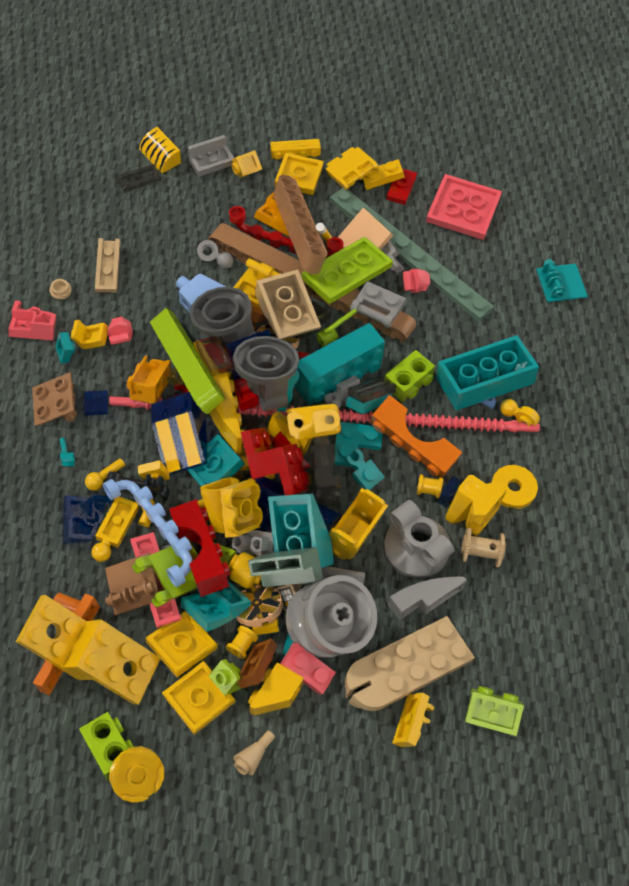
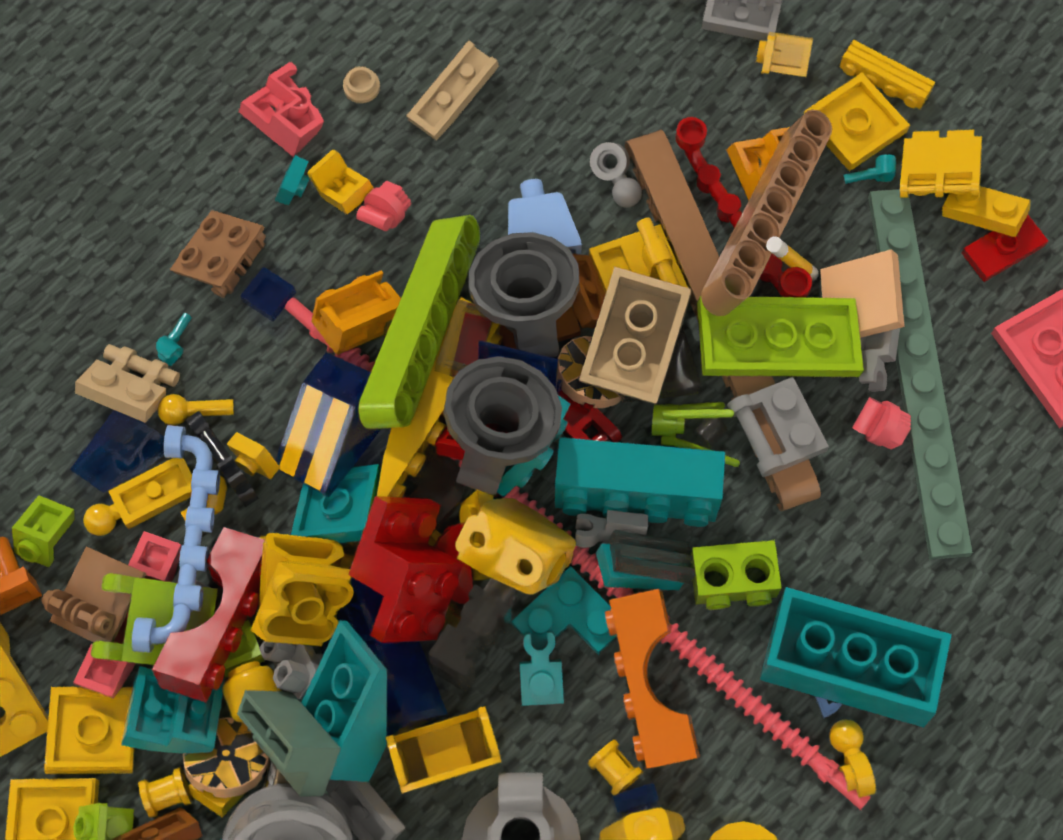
camera: 45 degrees right, 10 degrees up
none -> lime bracket [12,495,75,567]
none -> tan plate [75,344,180,423]
none -> teal hand [843,154,896,184]

